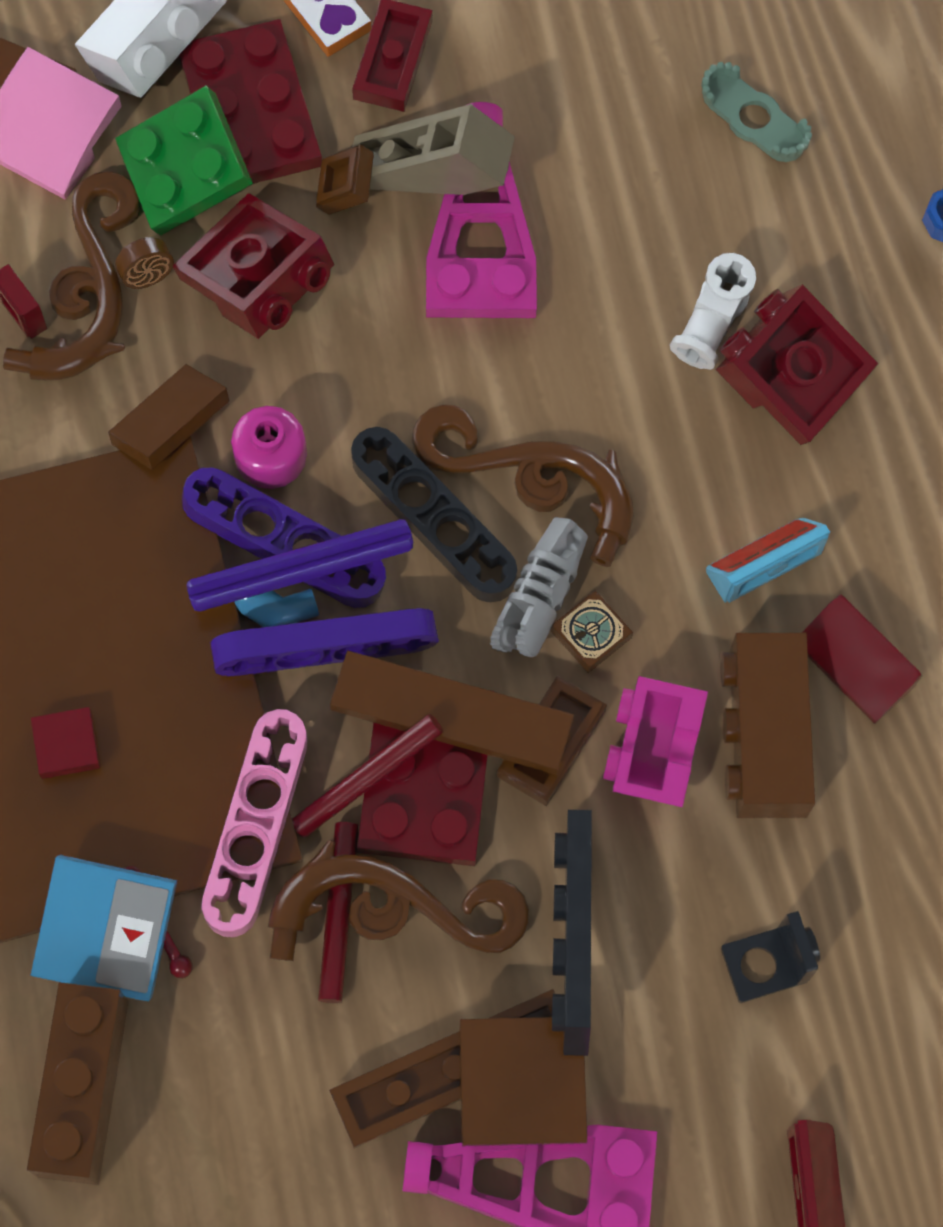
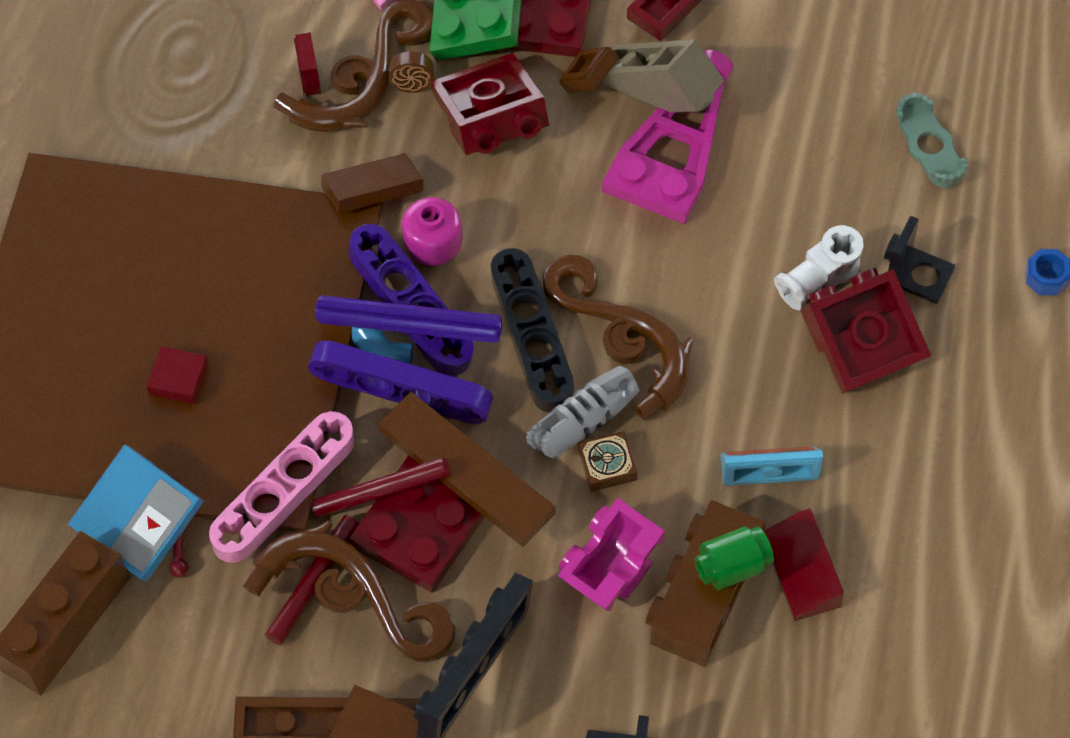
camera: 30 degrees right, 10 degrees down
reddish brown tile [496,676,607,806] -> none
none -> green brick [694,526,774,591]
none -> black bracket [884,216,955,304]

